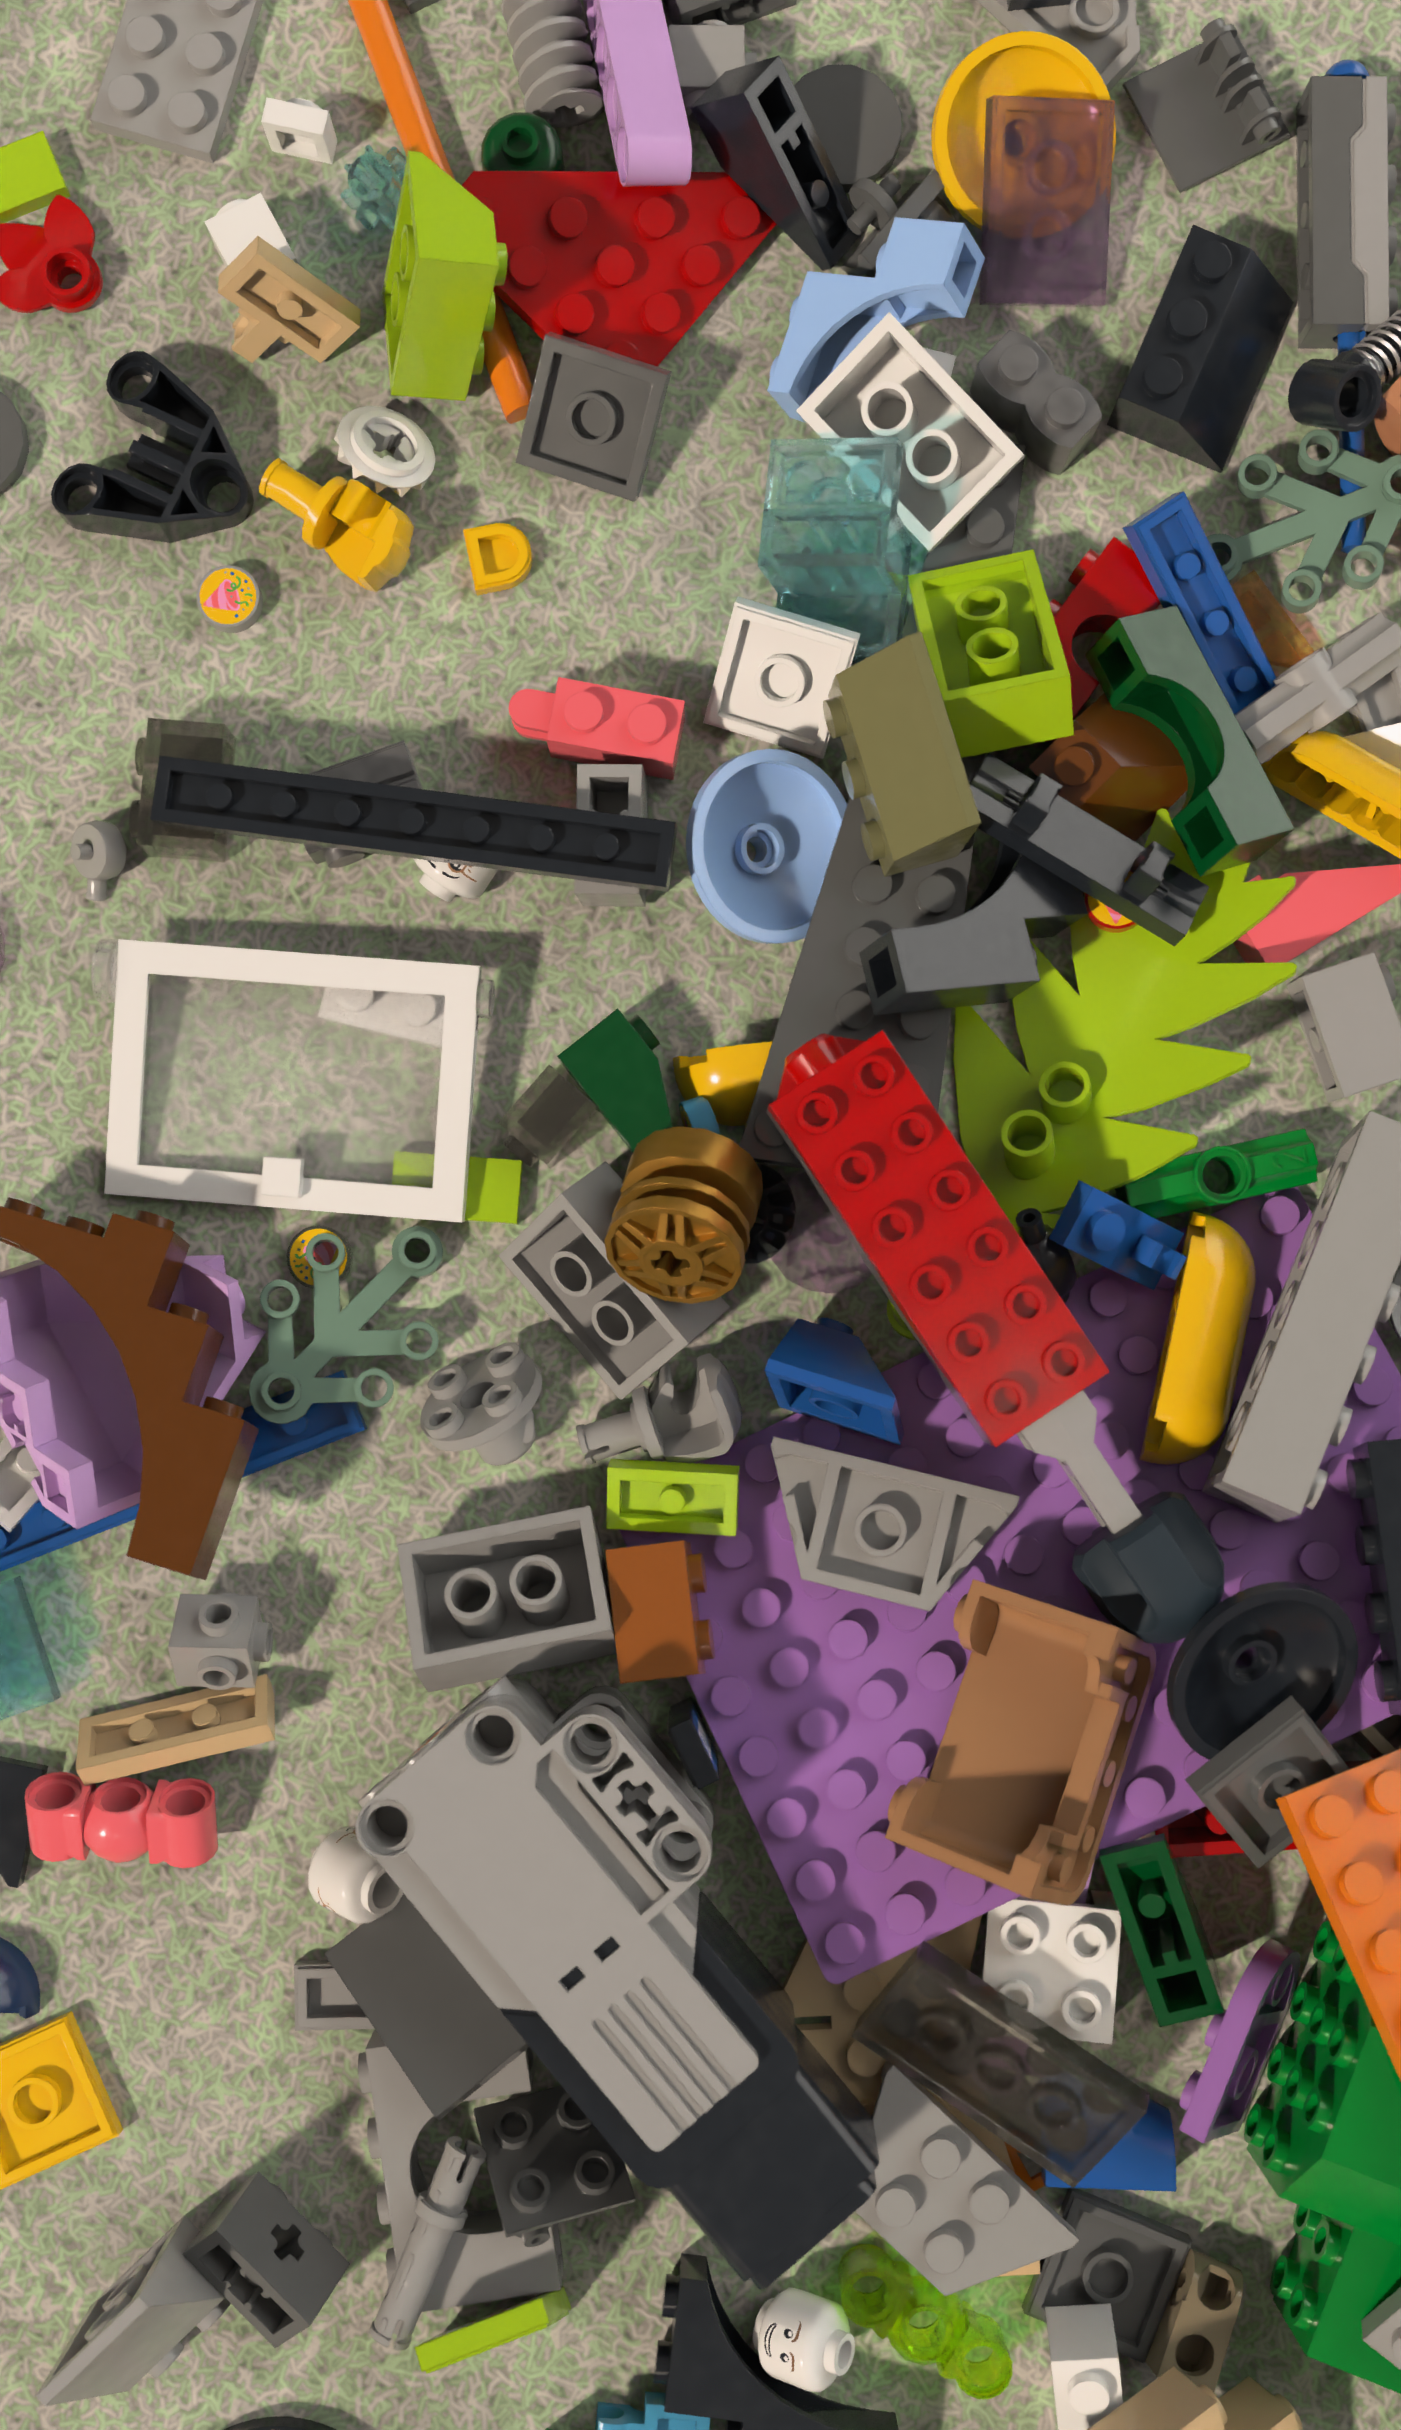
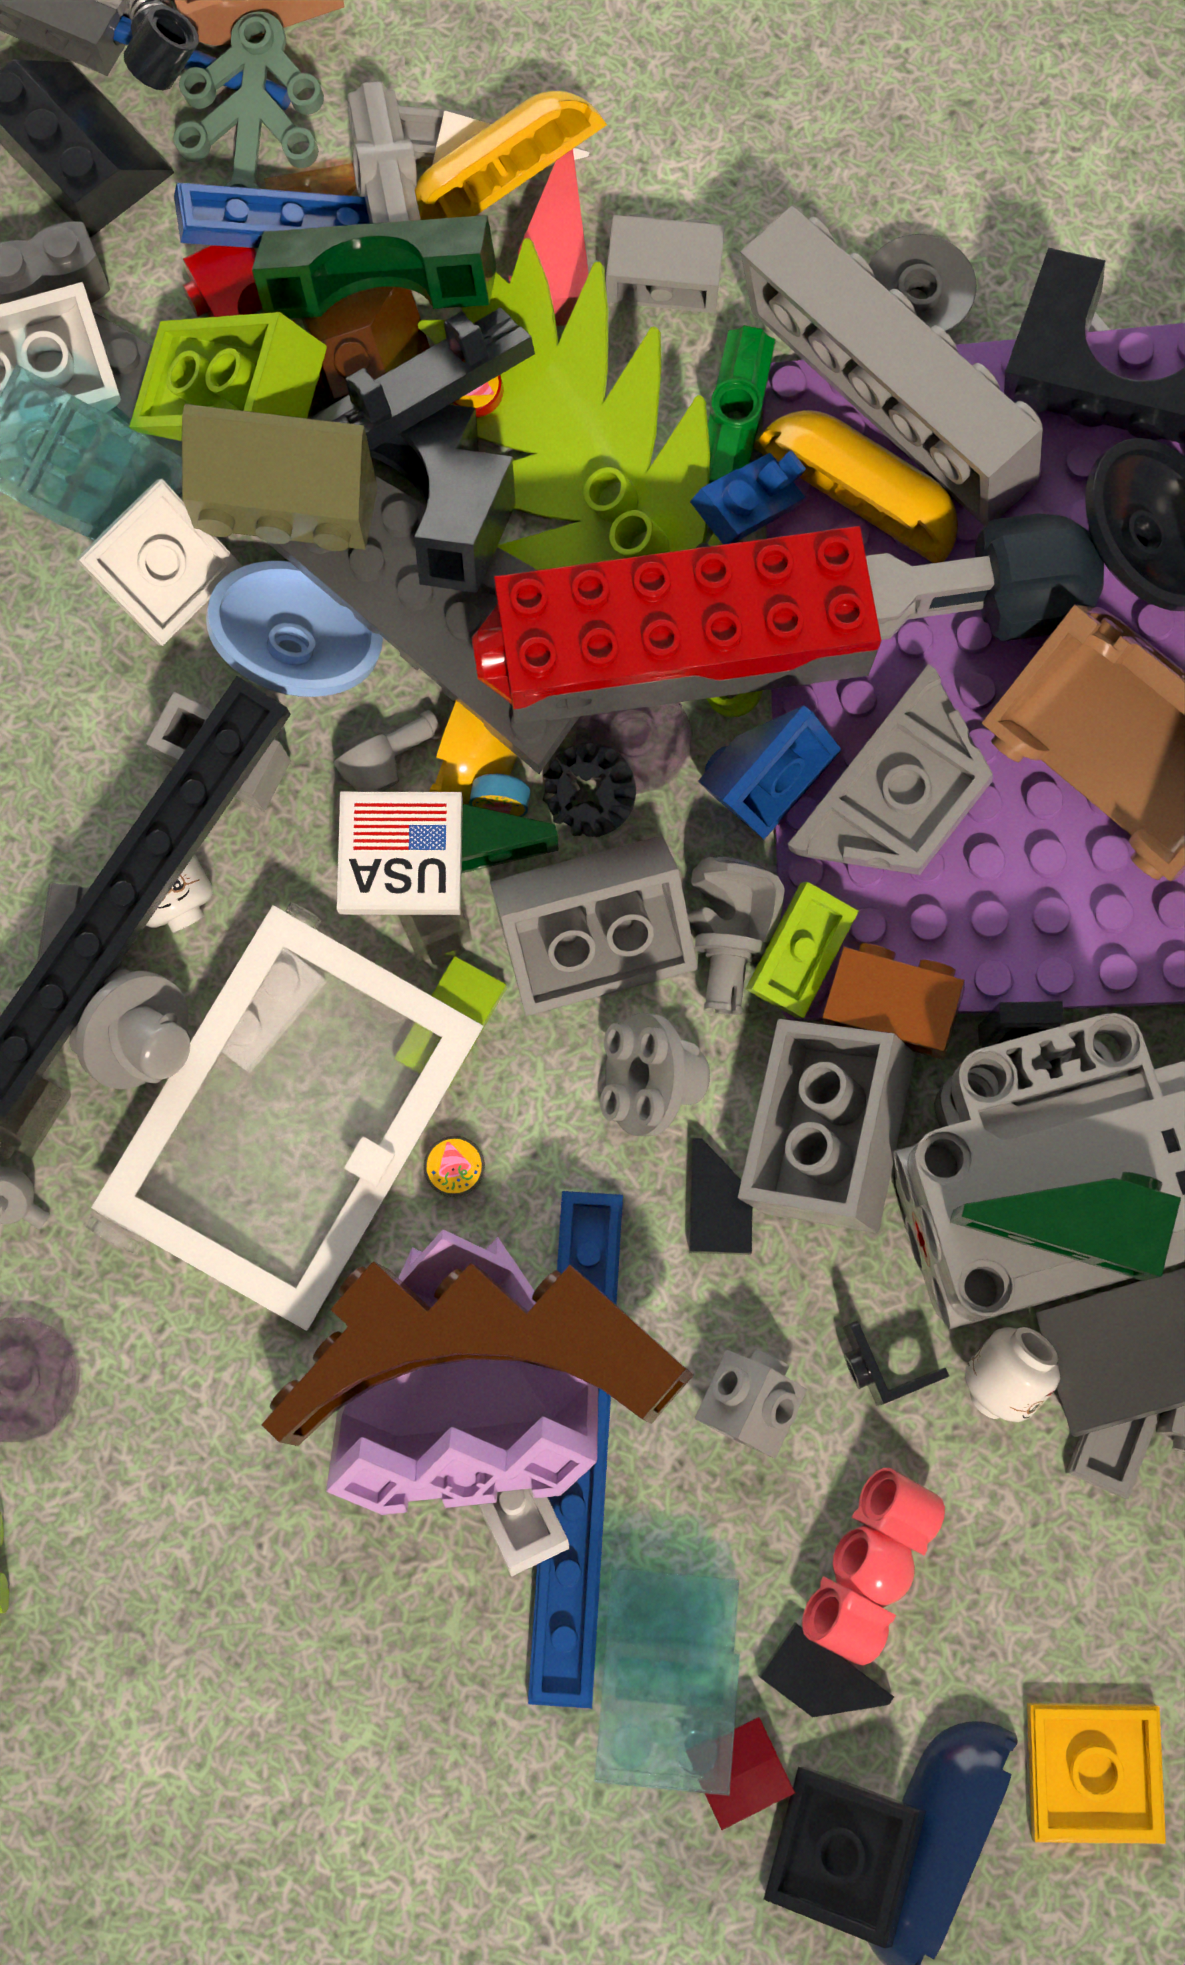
camera: 60 degrees left, 10 degrees down
tan plate [76,1674,275,1786] -> none
sand green plant [249,1226,443,1424] -> none
coral brick [509,677,685,780] -> none
pearl gold wheel [604,1126,763,1304] -> none
none -> light grey plate [69,968,190,1089]
none -> light grey bar [334,710,442,792]
none -> white tile [337,792,463,915]
none -> black tile [689,1138,753,1255]
none -> black bracket [843,1321,950,1406]
none -> dark green slope [950,1172,1181,1281]

